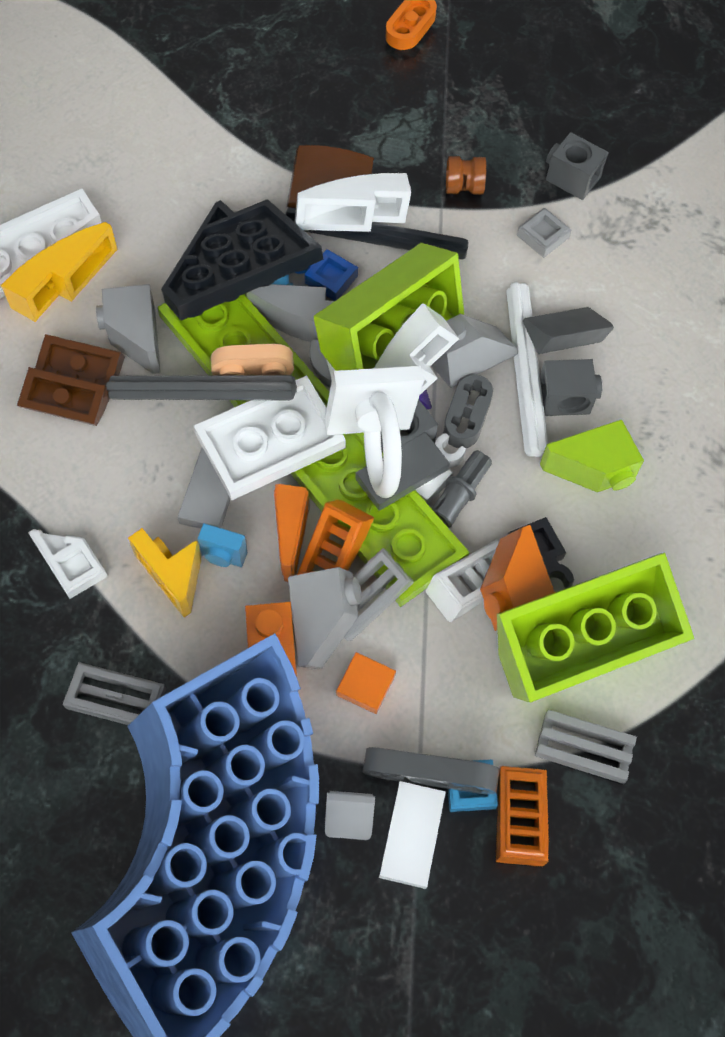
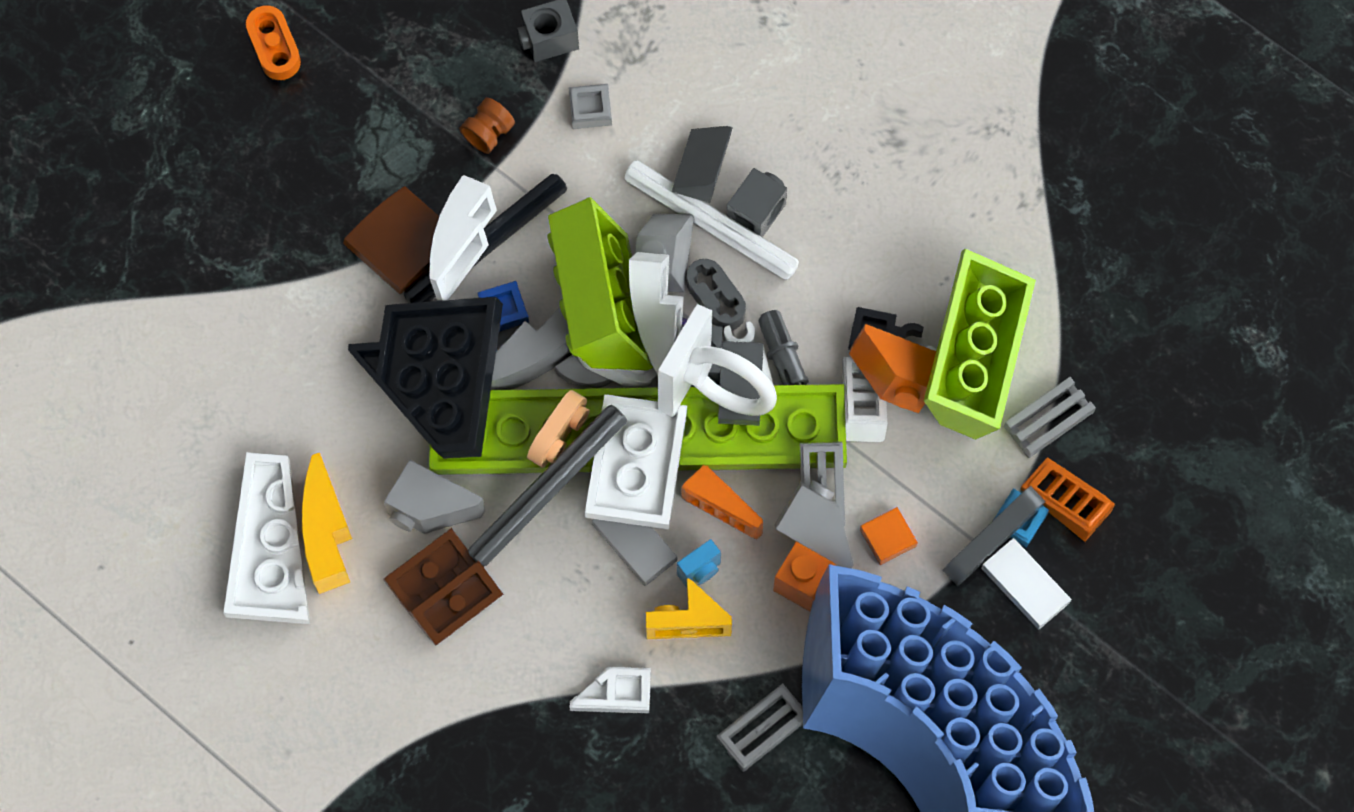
camera: 50 degrees left, 5 degrees up
orange slope [297,500,374,575] -> none
light grey slope [325,791,375,840] -> none
lime slope [540,419,644,493] -> none

